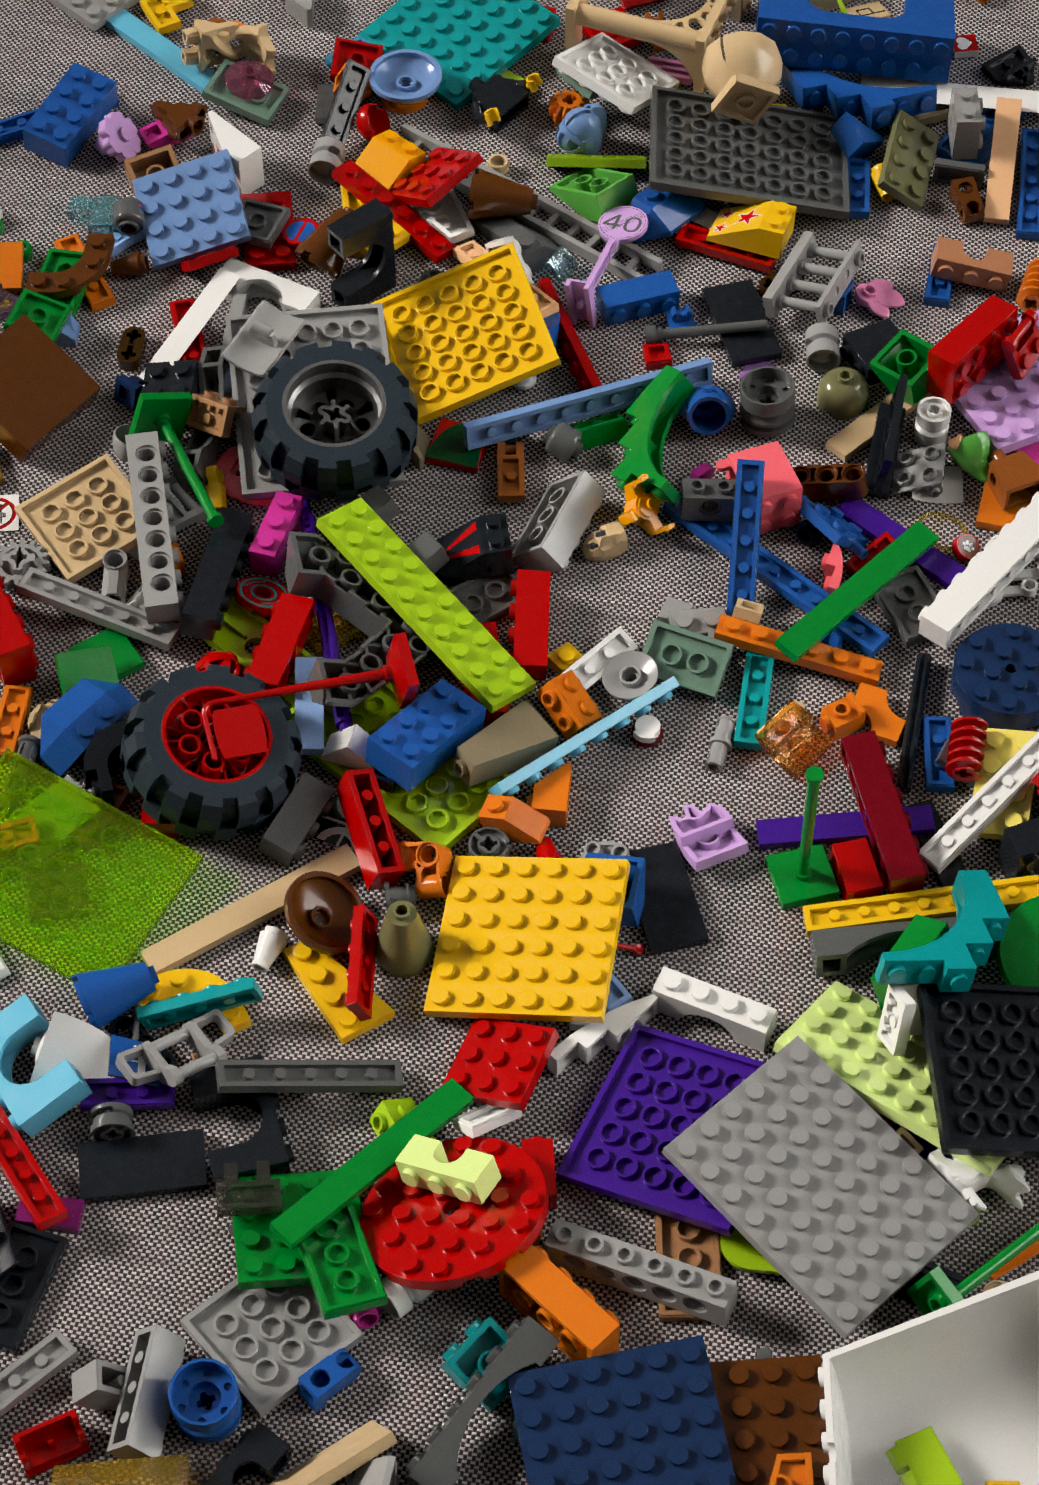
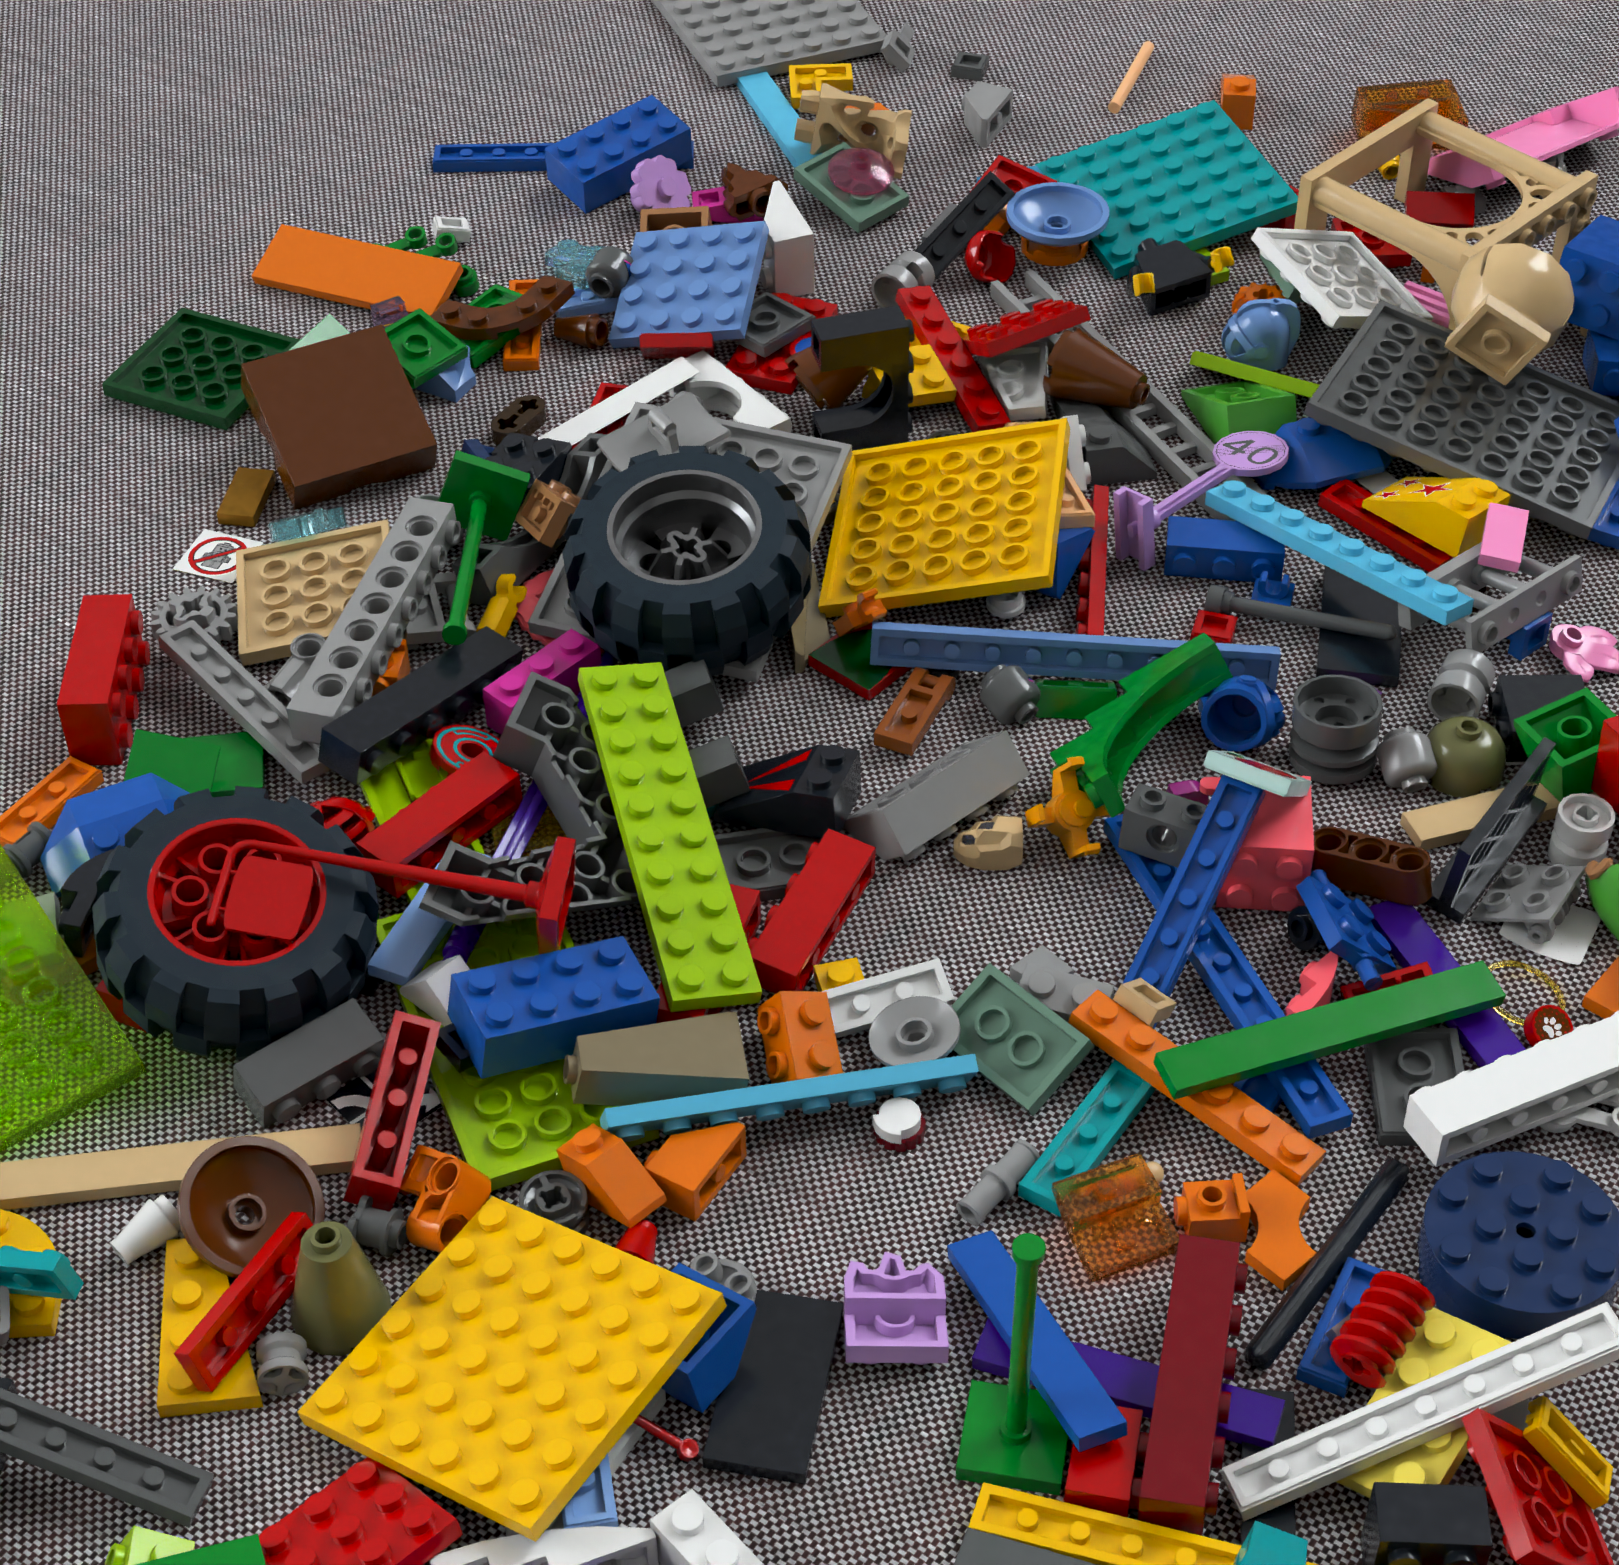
camera: 25 degrees right, 10 degrees down
light orange slope [355,129,426,192] -> none
tan plate [486,154,510,175] -> none
clear light blue plate [545,245,579,283] -> none
none -> light grey wheel [256,1332,309,1396]
none -> clear light blue piece [268,507,347,542]
none -> orange plate [833,588,887,637]
none -> blue tile [947,1230,1128,1452]
none -> light aqua tile [1203,750,1312,797]
none -> medium azure plate [1205,480,1474,626]
none -> light grey head [1376,727,1438,793]
none -> bright pink tile [1478,502,1529,573]

